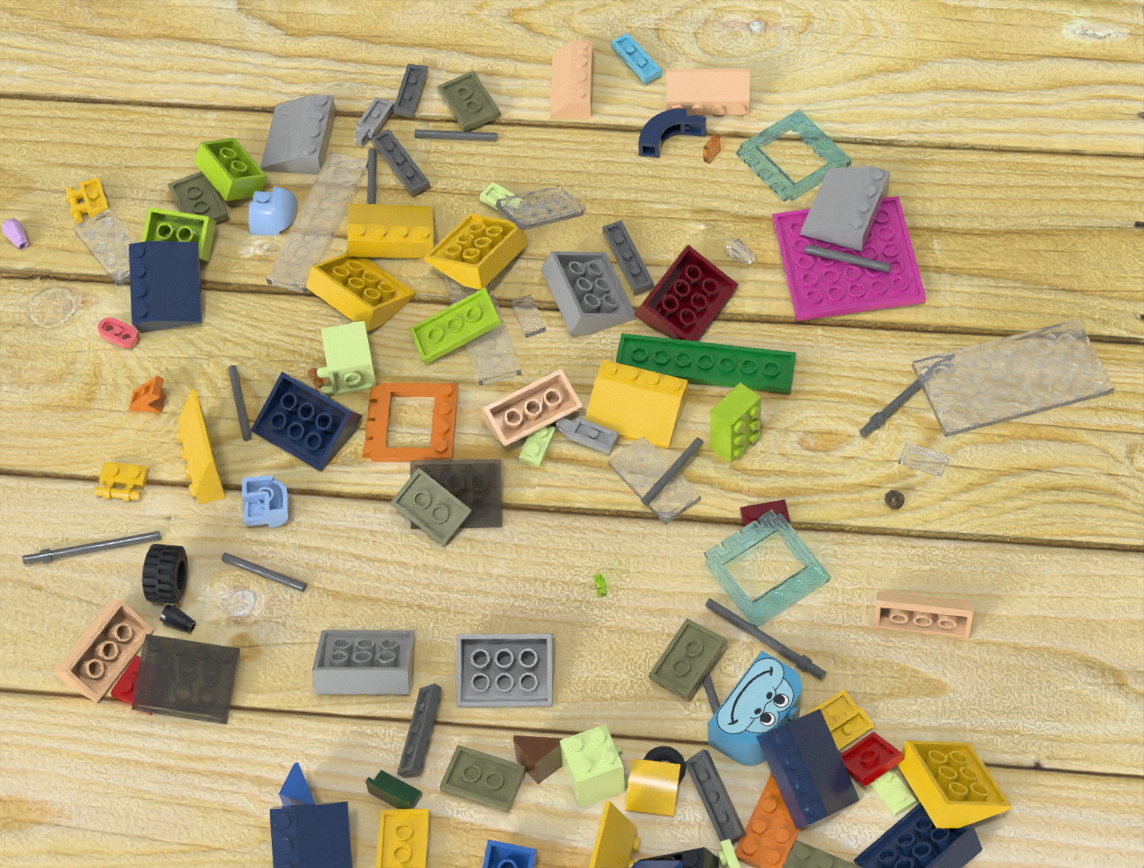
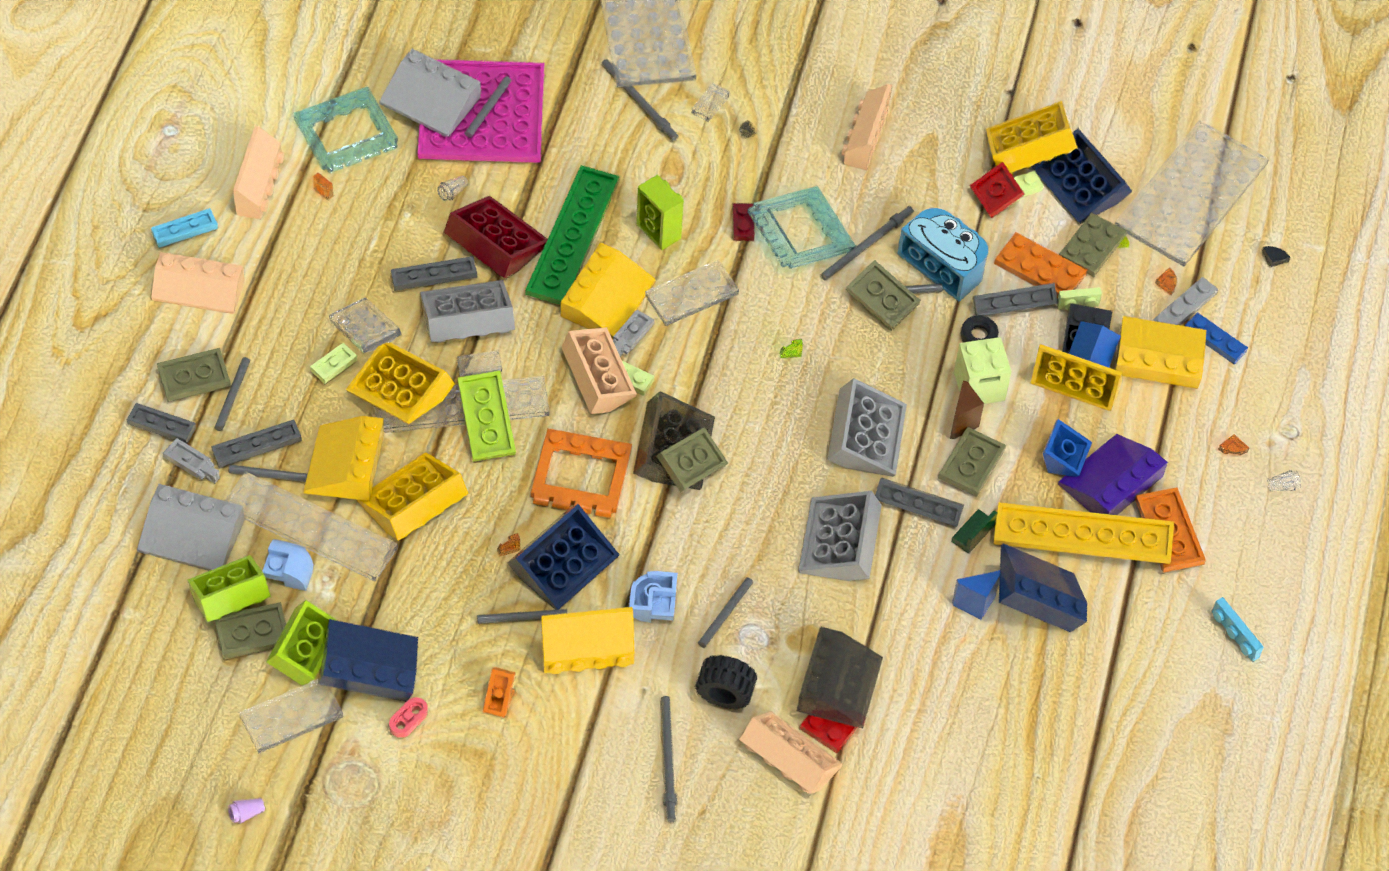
camera: 90 degrees left, 0 degrees up
yellow plate [66,177,110,223] -> none
yellow plate [95,462,149,501] -> none
black cone [159,604,196,634] -> none
yellowish green container [317,321,377,396] -> none
yellow slope [625,758,681,818] -> none
dark blue arch [638,108,707,158] -> none
dark grey bar [641,437,704,506] -> none
dark blue slope [756,709,860,829] -> none
yellow slope [805,688,874,751] -> none

